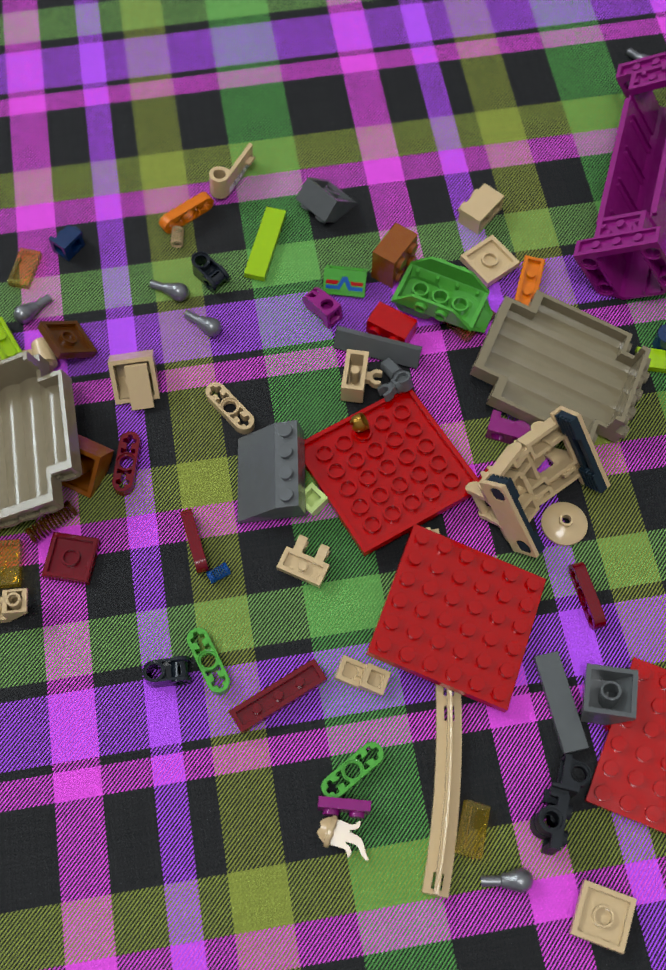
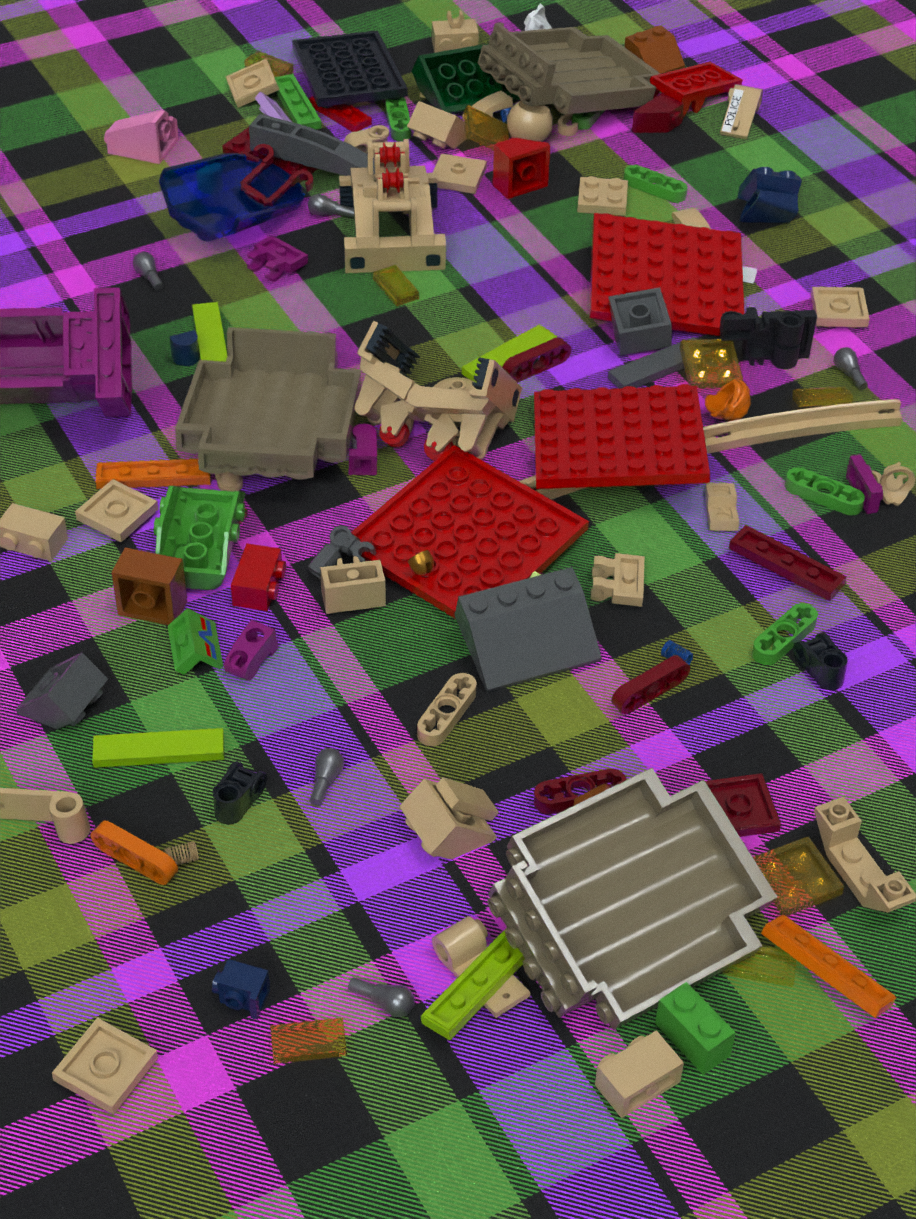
camera: 110 degrees left, 20 degrees down
reddish brown plate [37,321,97,359] -> none
flat silver piece [149,280,189,302] -> none
dark grey tile [333,326,422,369] -> none
none -> tan plate [52,1017,158,1115]
none -> lime tile [461,324,557,383]
none -> clear yellow plate [679,339,743,388]
none -> orange hat [705,379,751,422]

